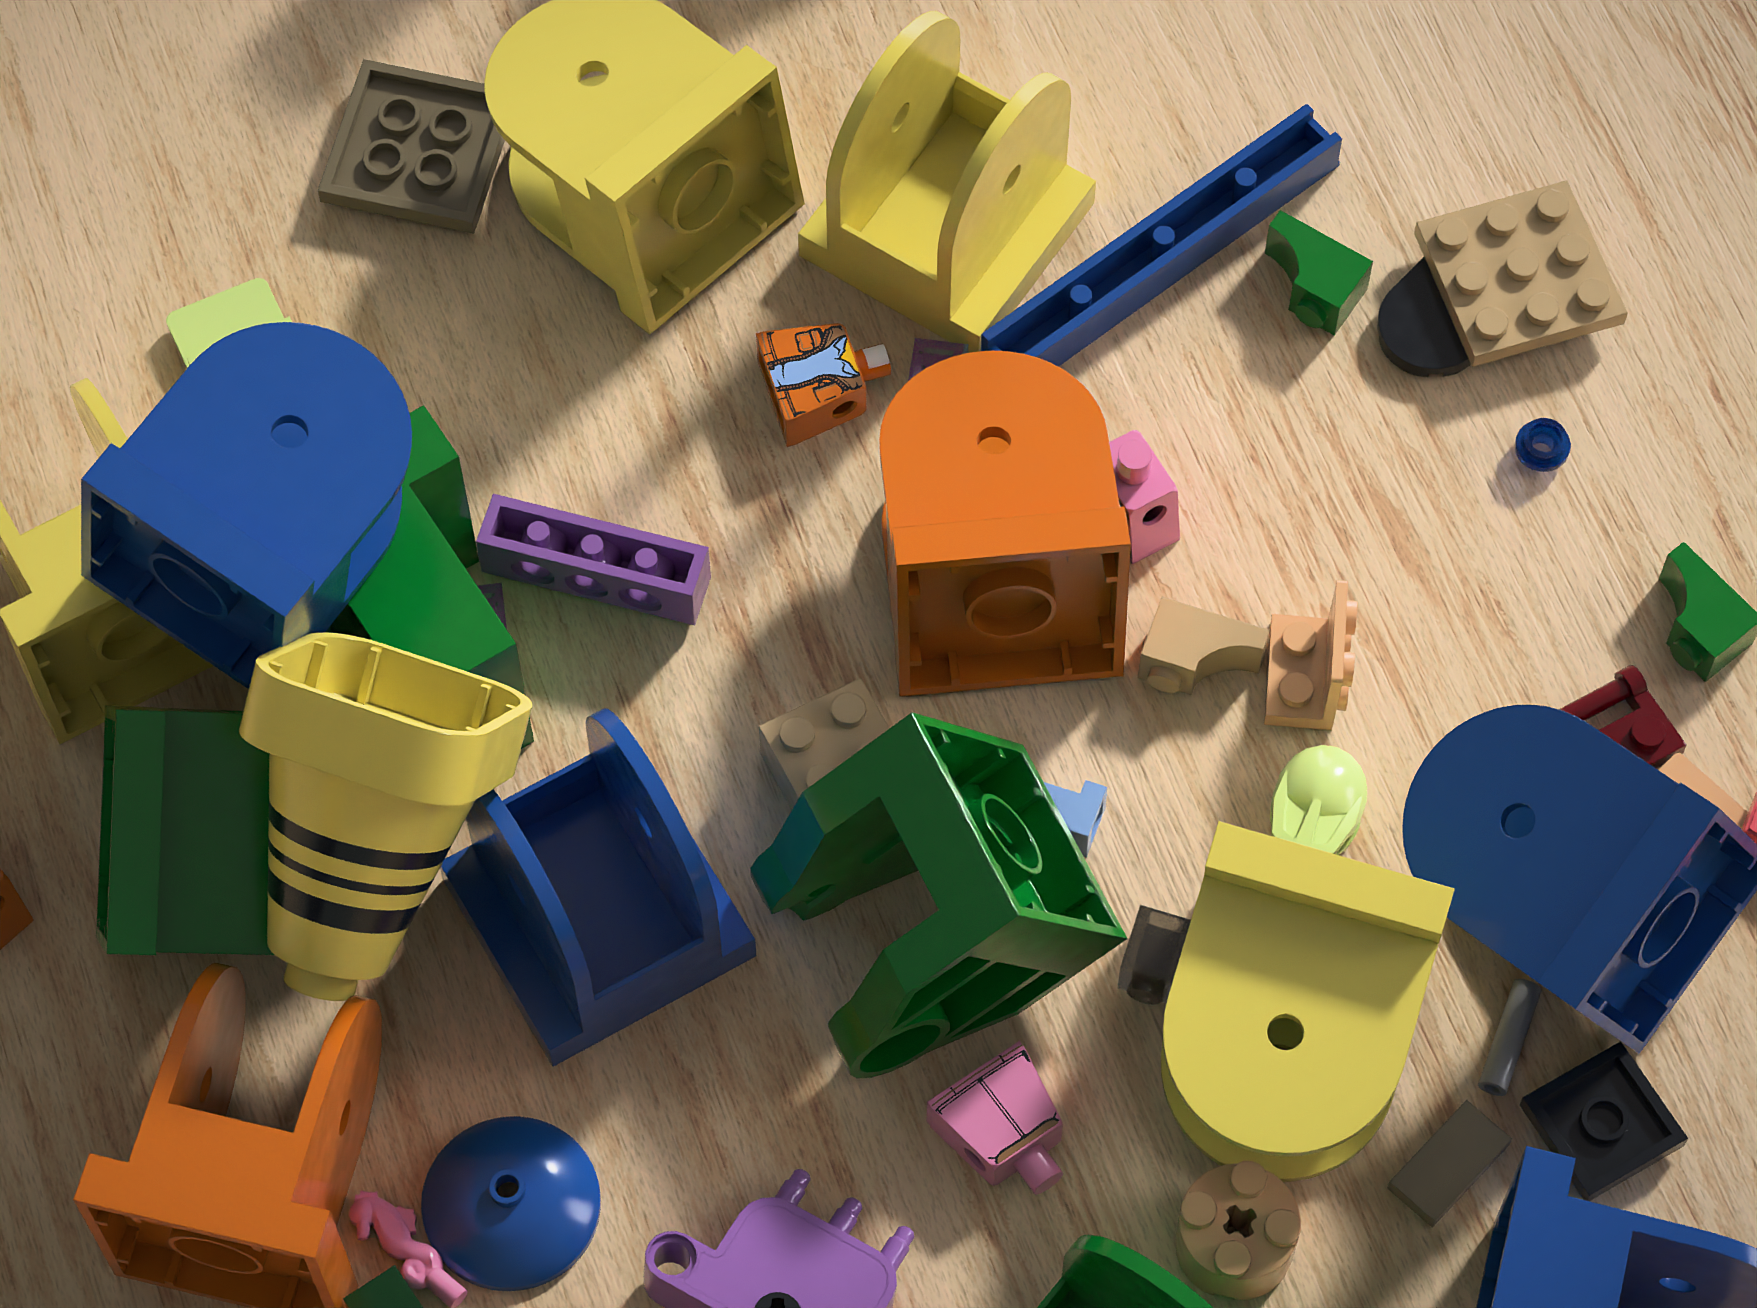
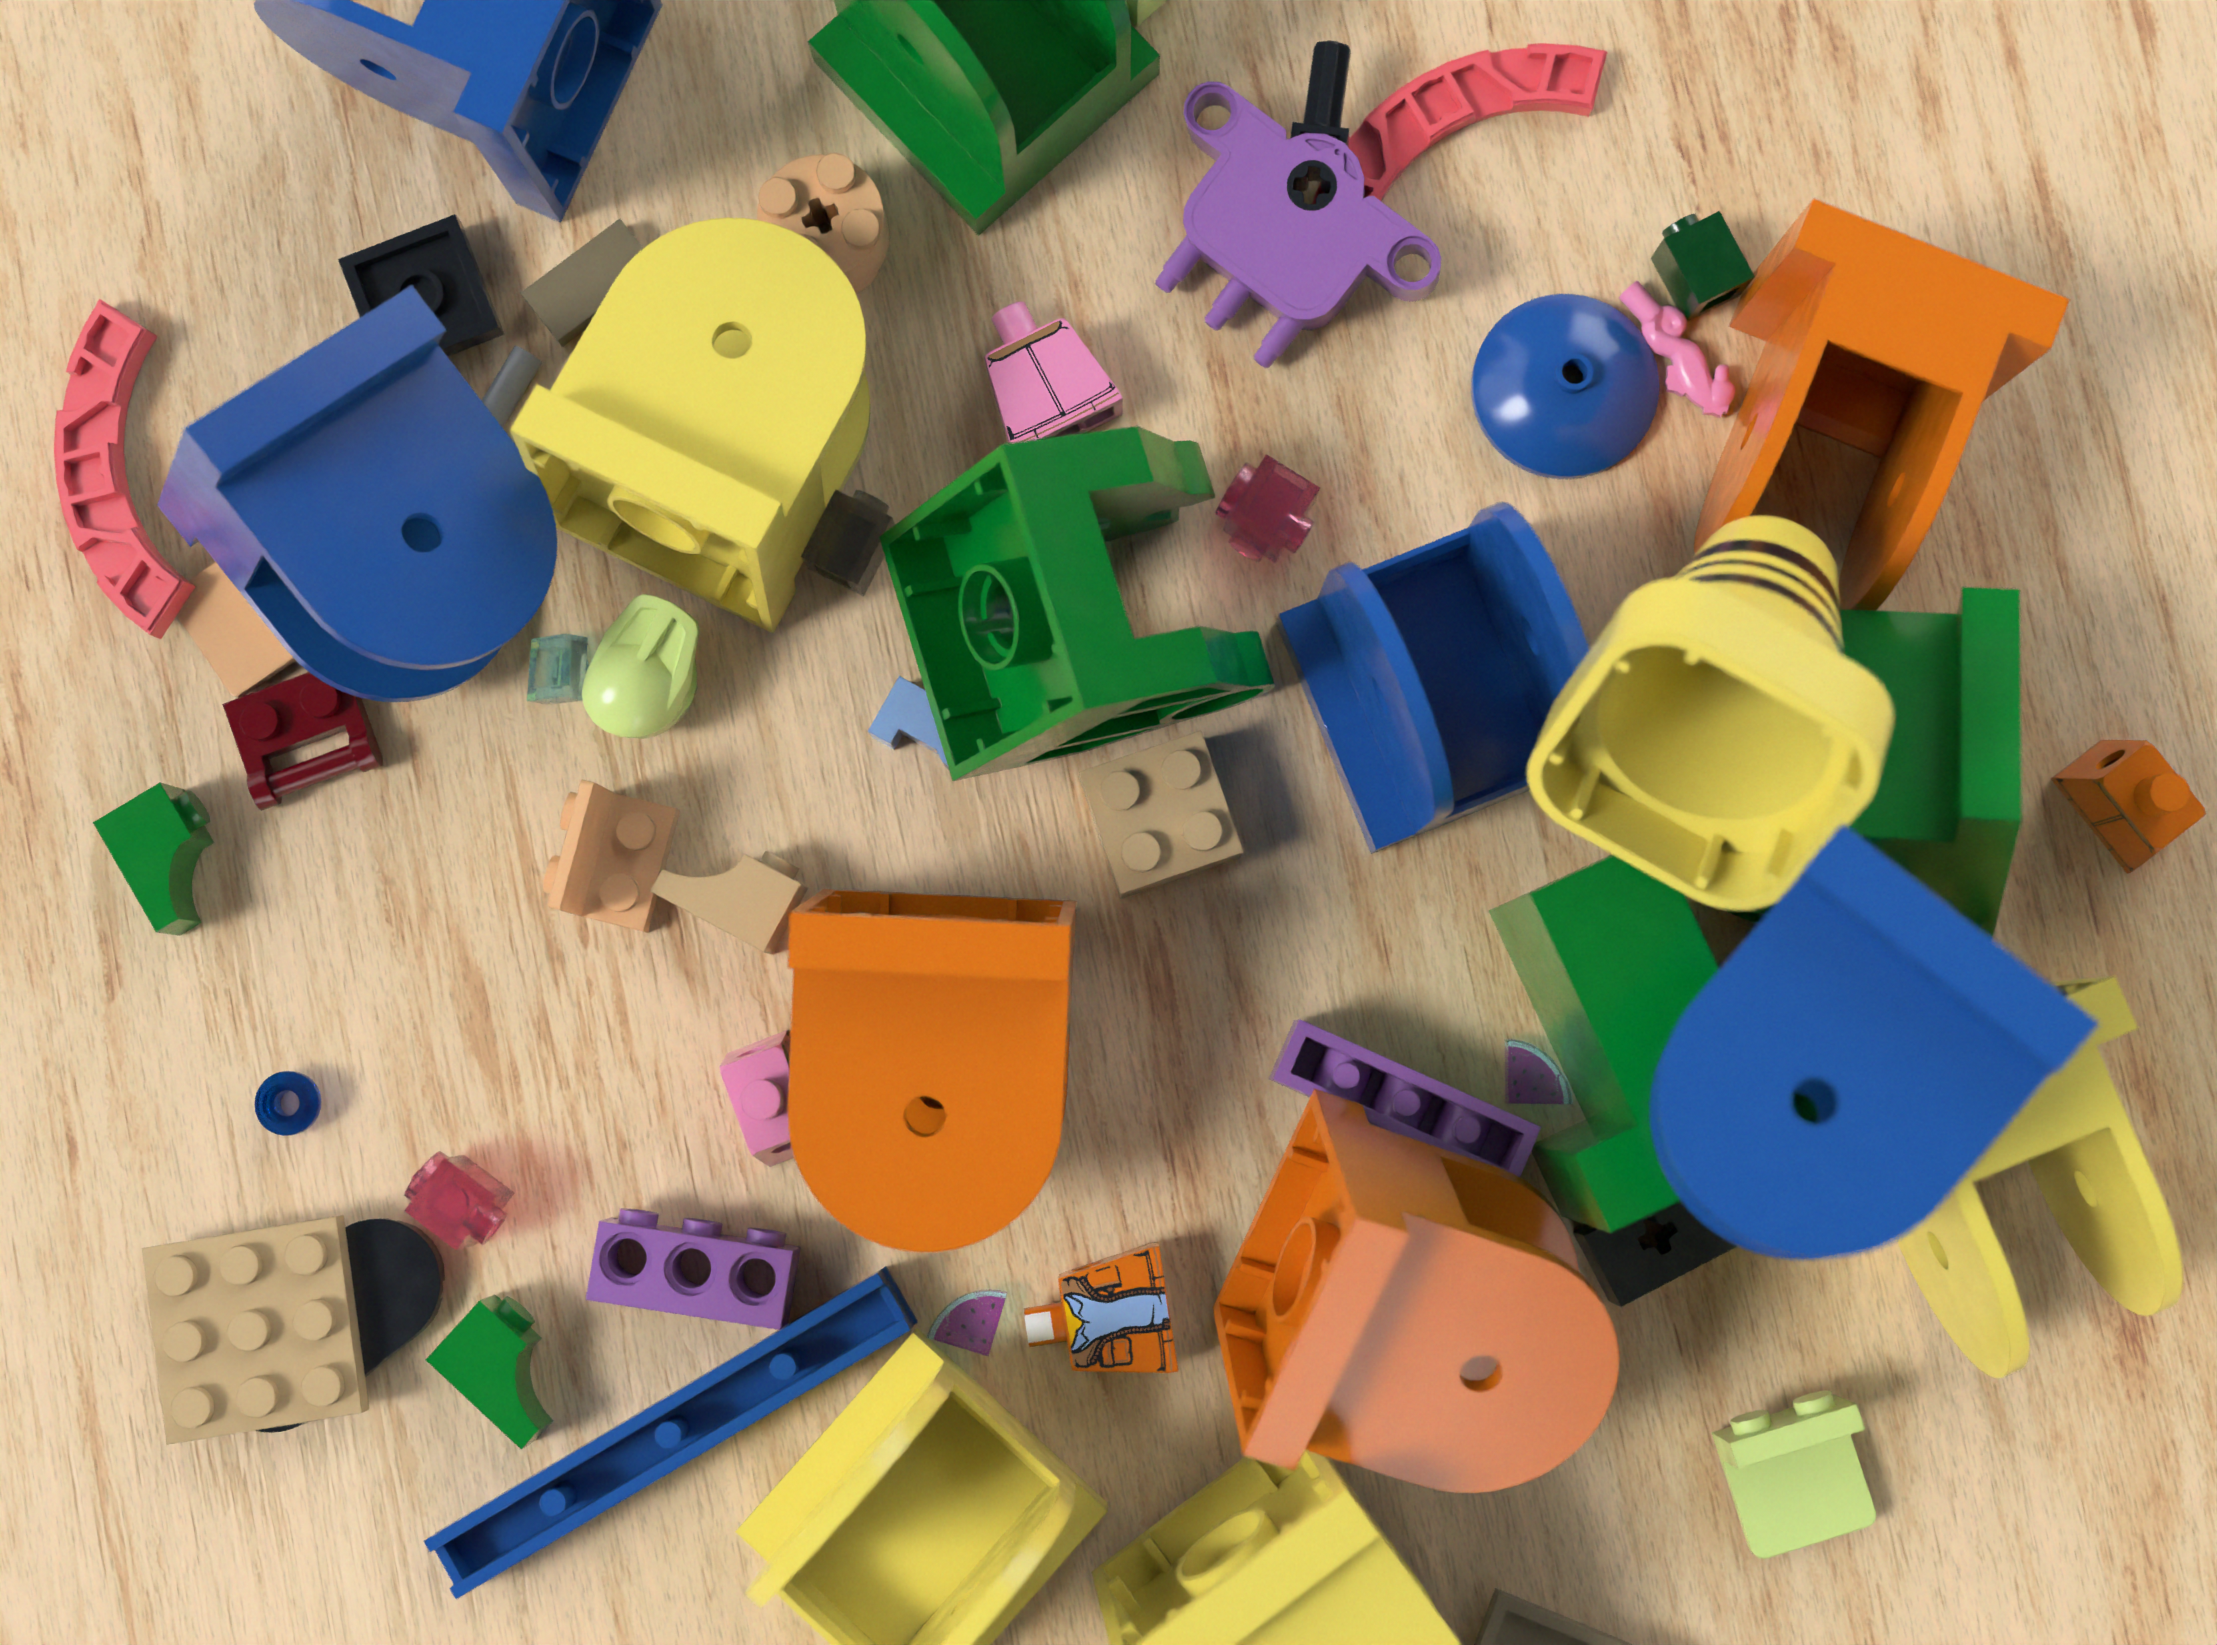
camera: 170 degrees left, 20 degrees up
none -> clear pink brick [404,1151,514,1250]
none -> clear light blue plate [527,634,589,705]
none -> medium lavender brick [586,1208,801,1330]
none -> orange piece [1212,1088,1619,1493]
none -> clear pink brick [1215,454,1320,564]

